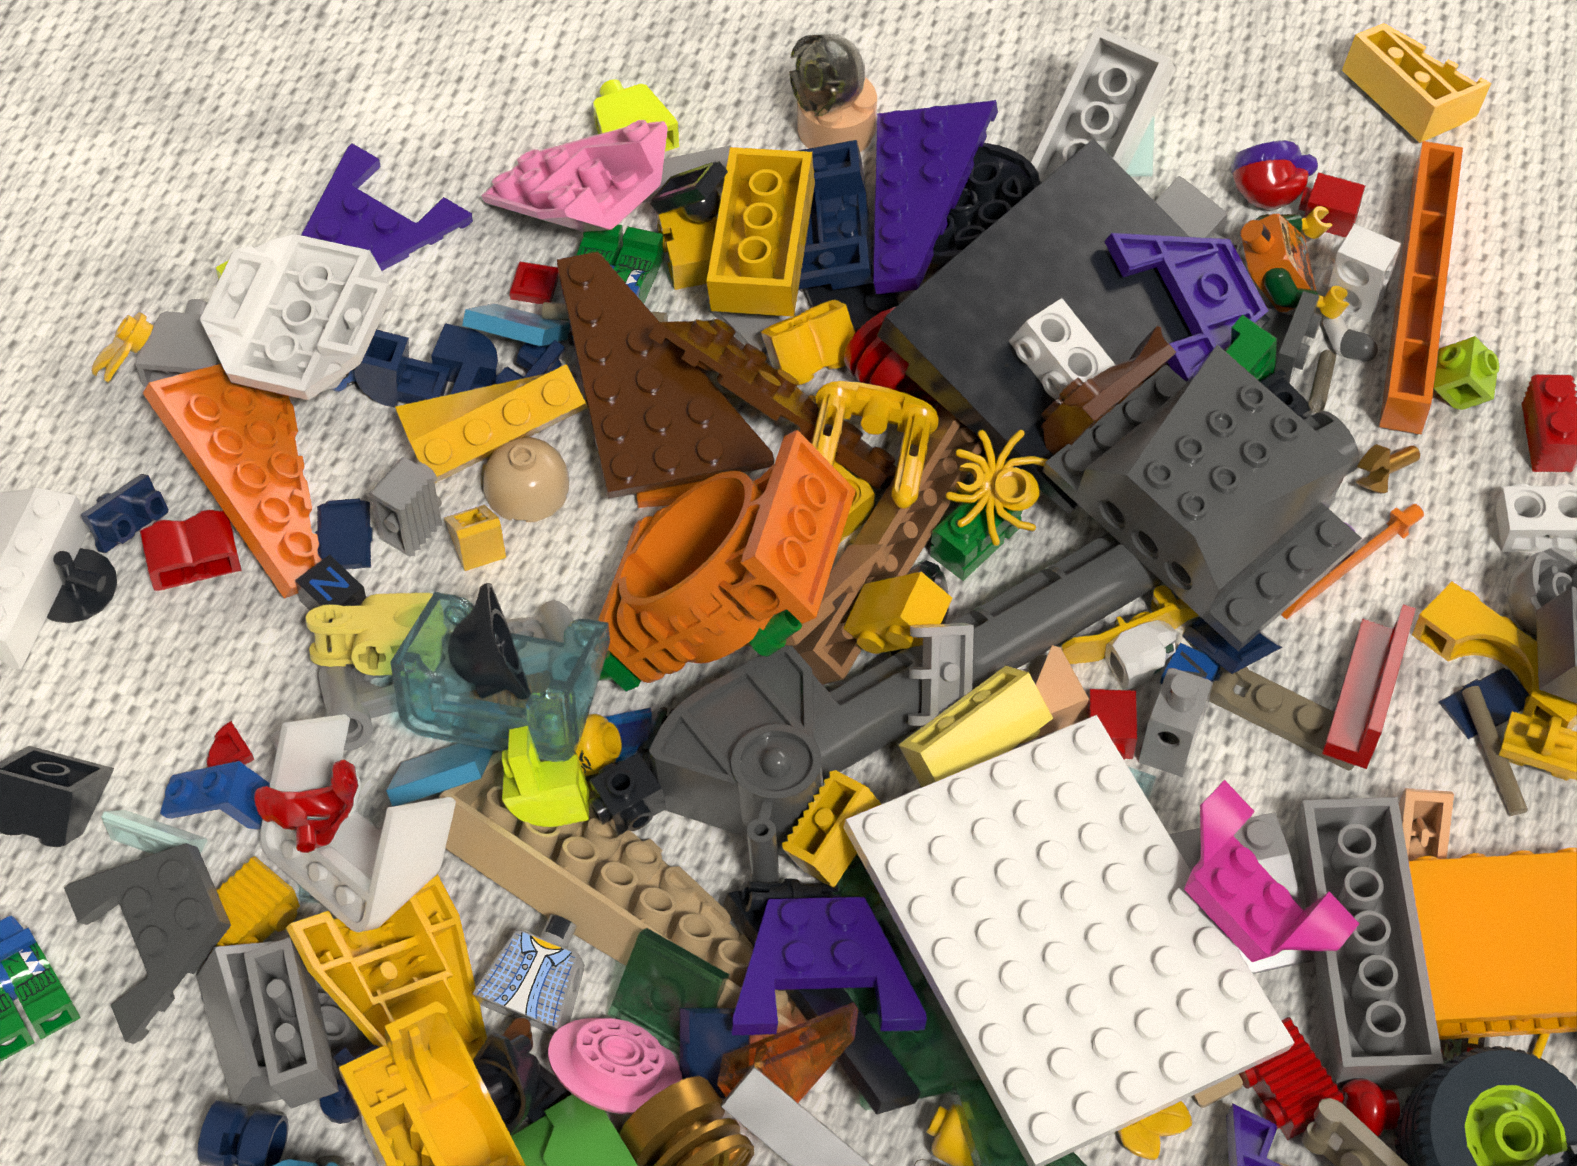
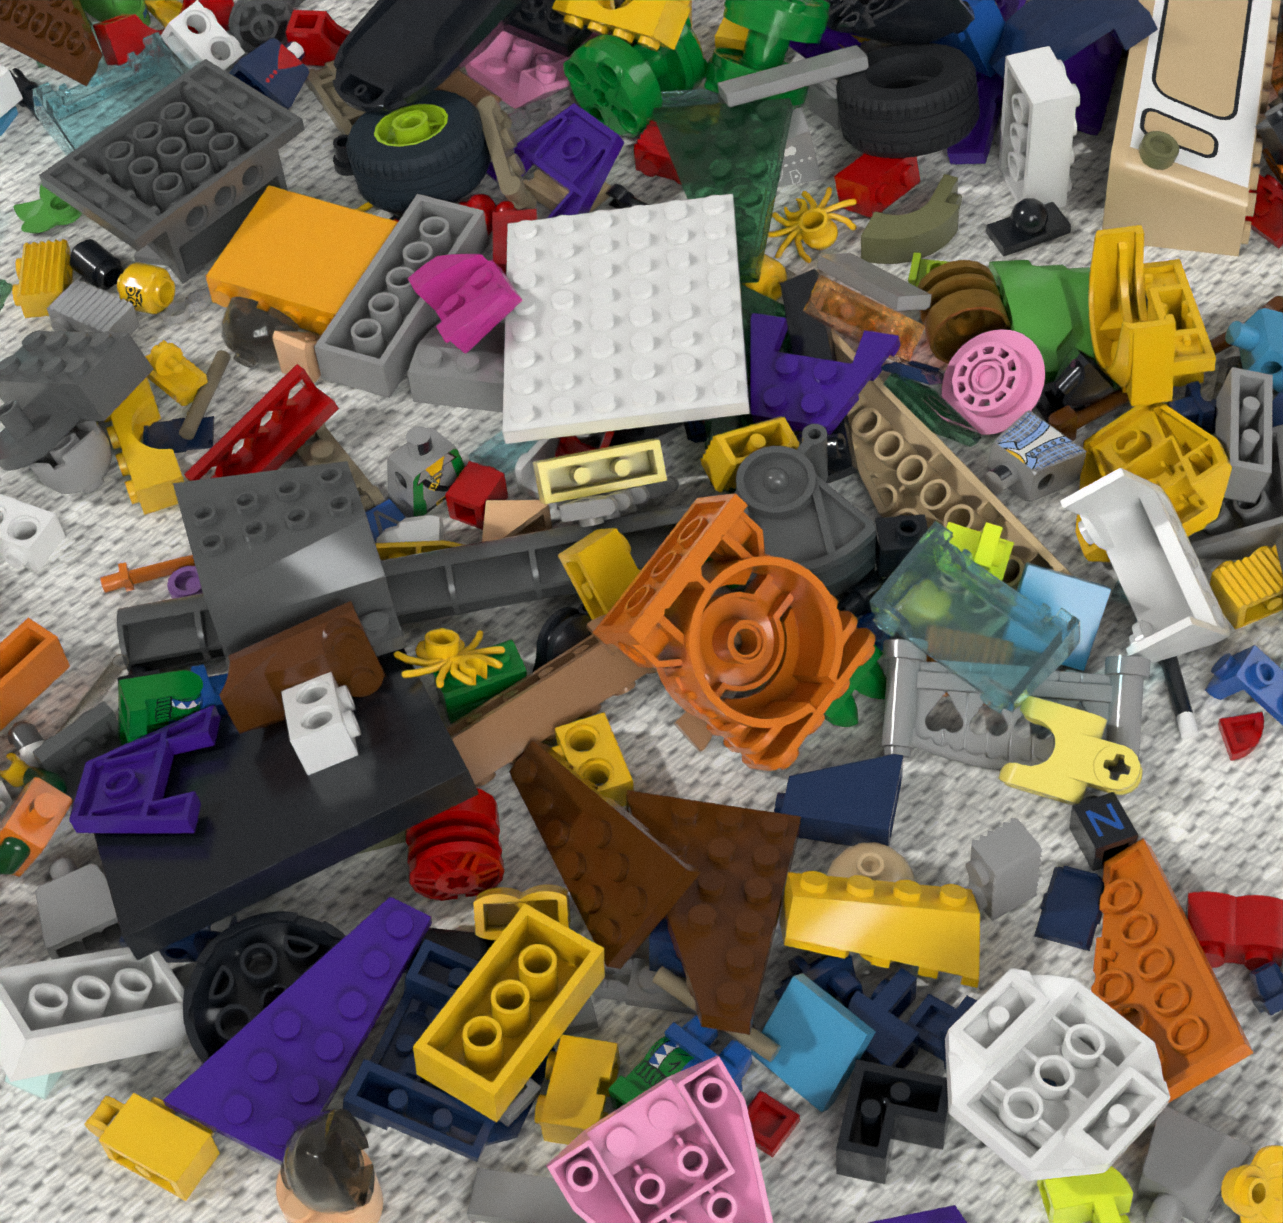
camera: 150 degrees left, 5 degrees down
red helmet [255,760,359,853] -> none
yellow slope [444,504,506,571] -> none
black hat [448,583,532,700] -> none
black tile [650,161,728,223] -> none
yellow piece [811,381,939,509] -> none
pearl gold bar [1356,444,1420,493] -> none
none -> yellow brick [84,1093,220,1201]
none -> clear smoke cylinder [220,297,299,368]
none -> dark blue slope [774,754,903,846]
none -> black brick [836,1060,950,1184]

